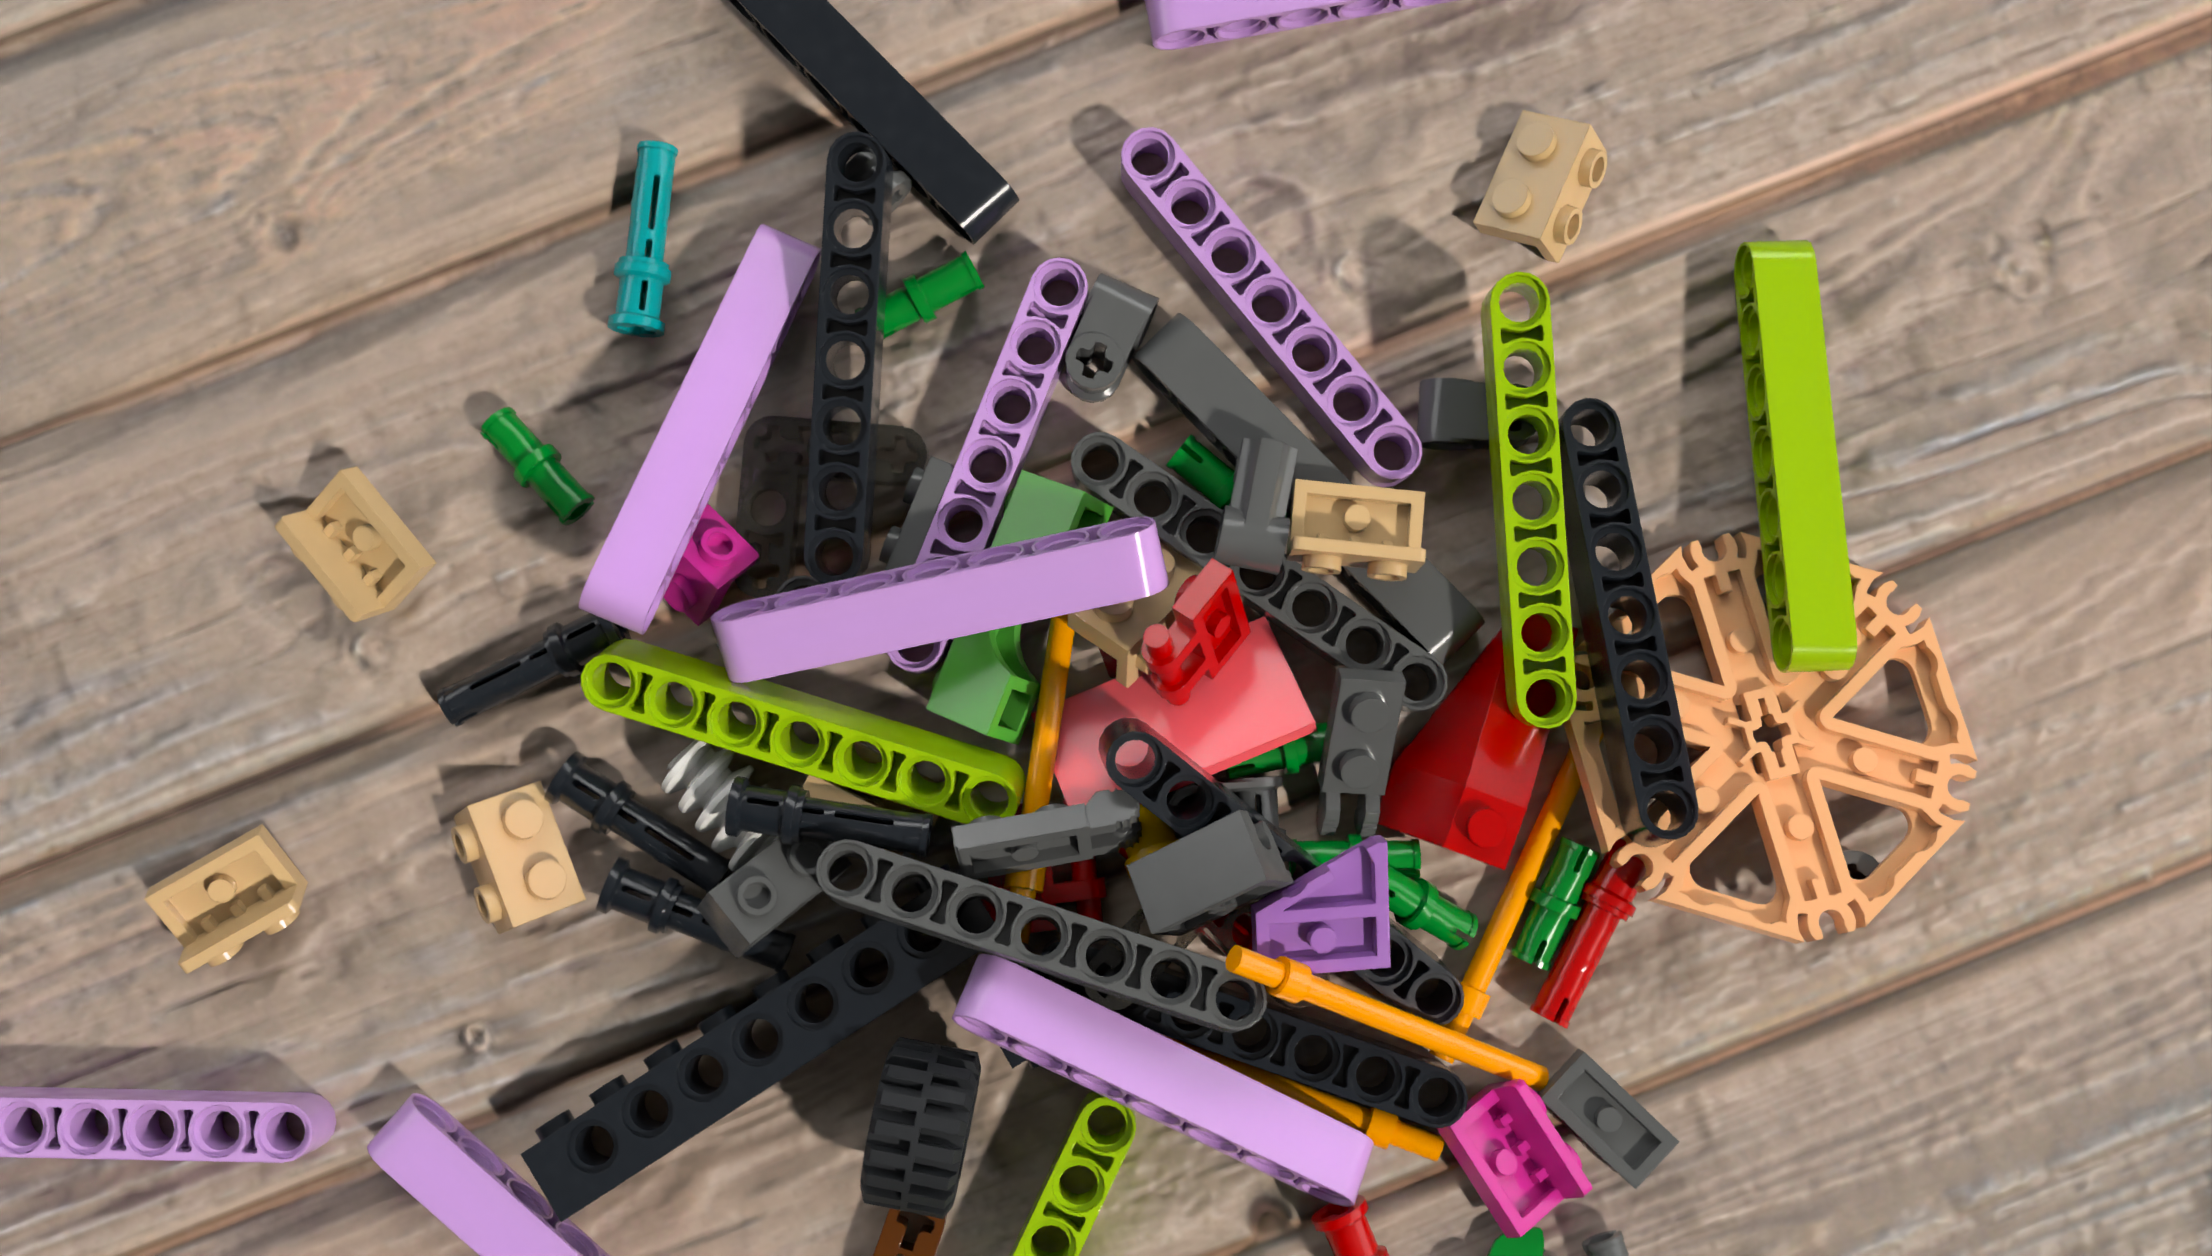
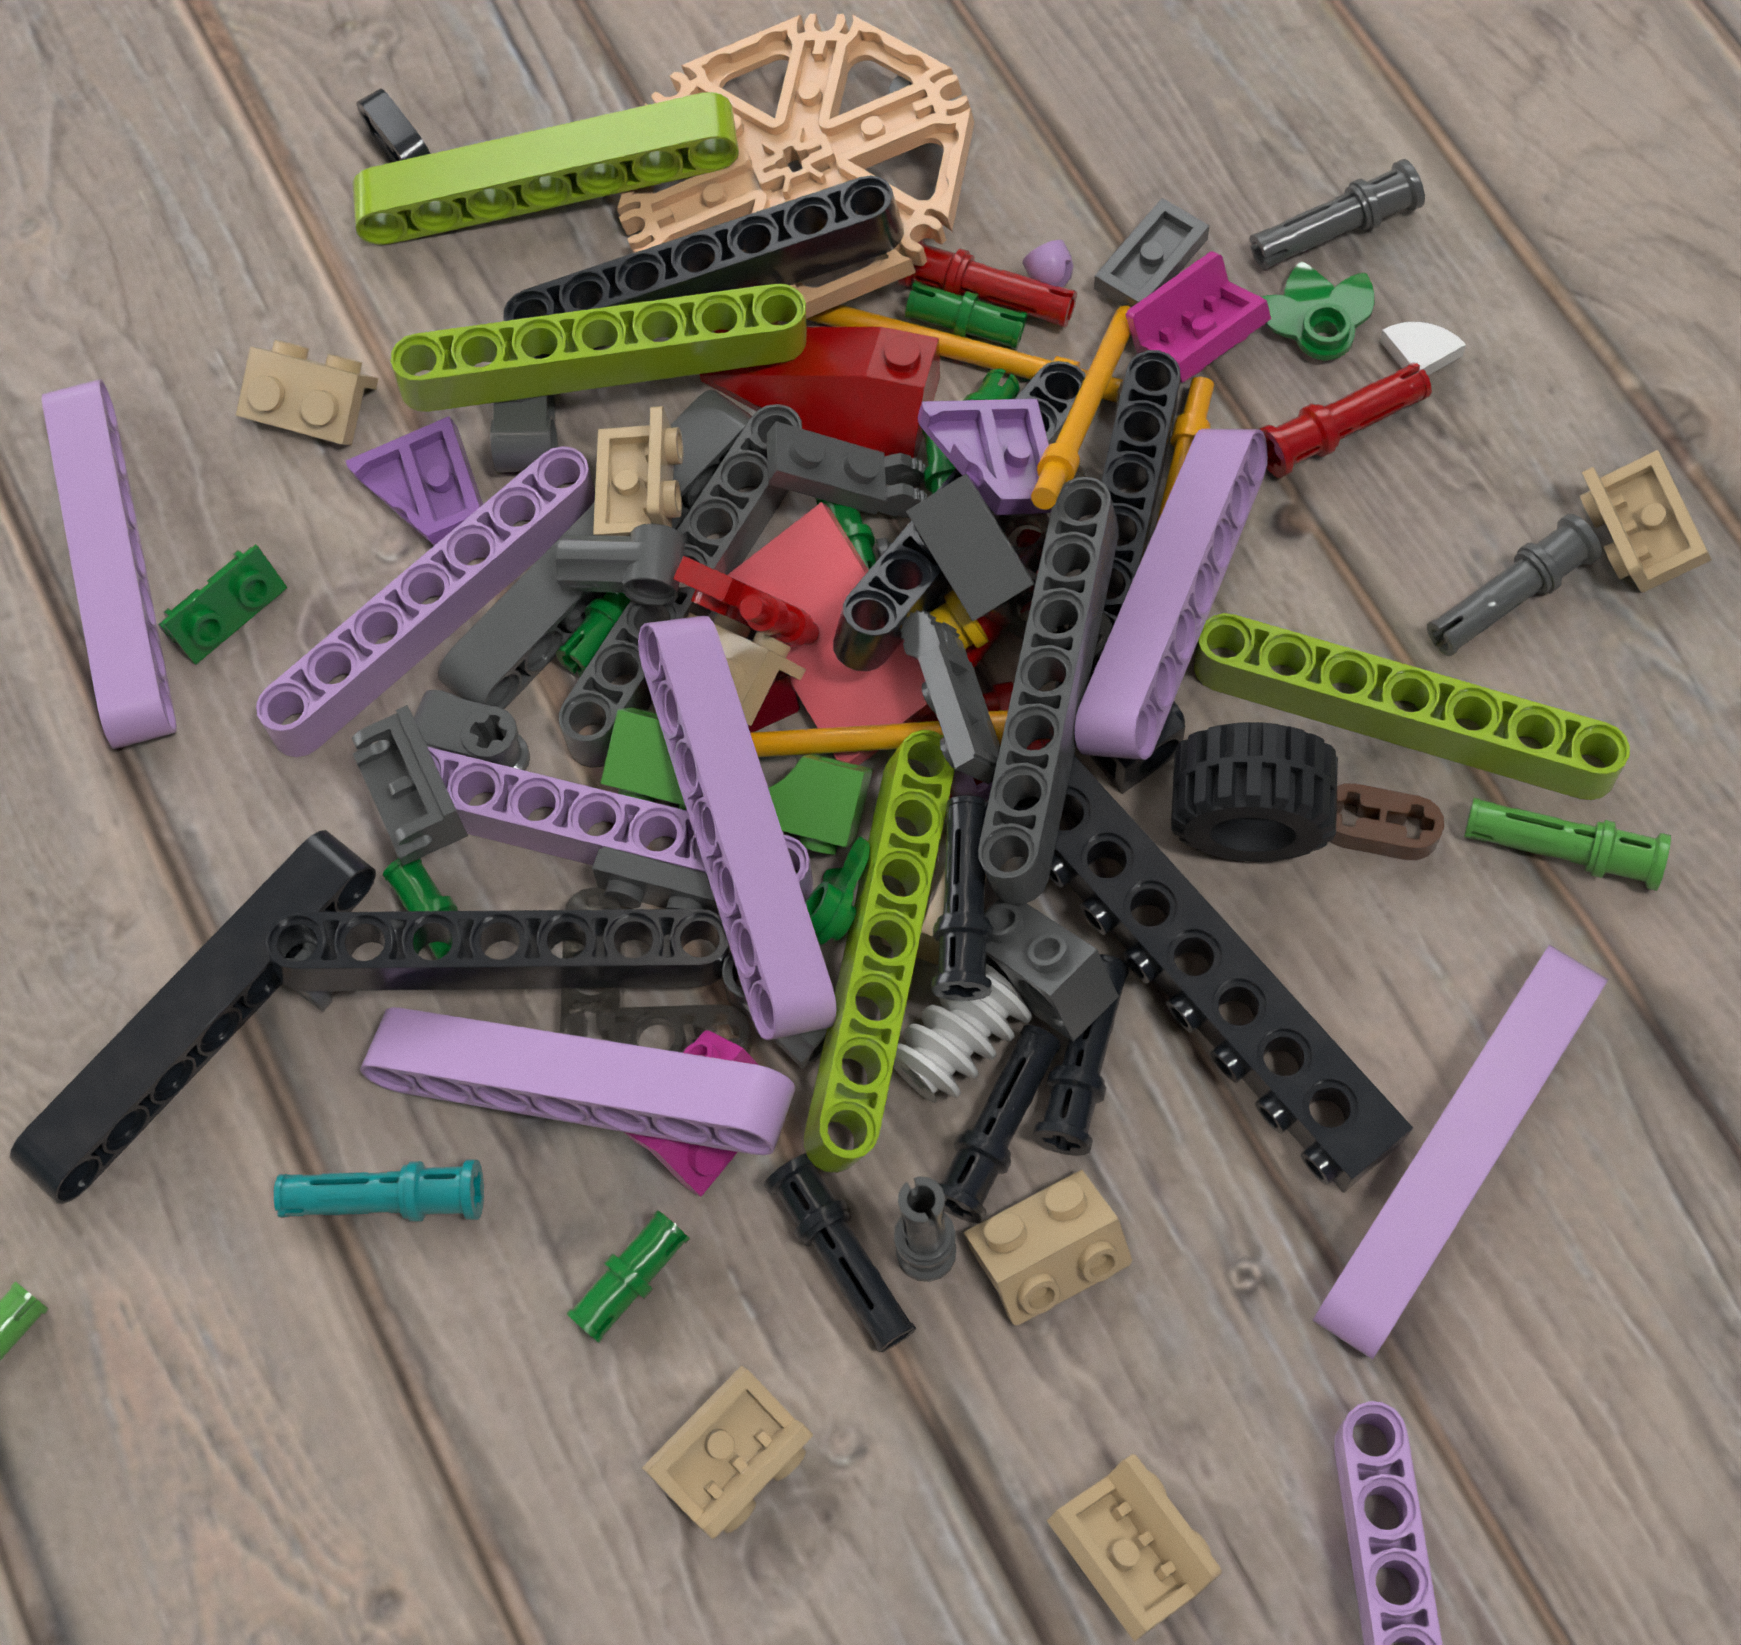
camera: 90 degrees left, 20 degrees down
none -> green hinge [158,544,288,665]
none -> medium lavender wing [346,416,483,545]
none -> dark grey hinge [352,705,468,866]
none -> beam [356,88,431,162]
none -> green plate [805,836,870,946]
none -> dark grey pin [894,1176,957,1282]
none -> lavender hinge [1022,240,1074,287]

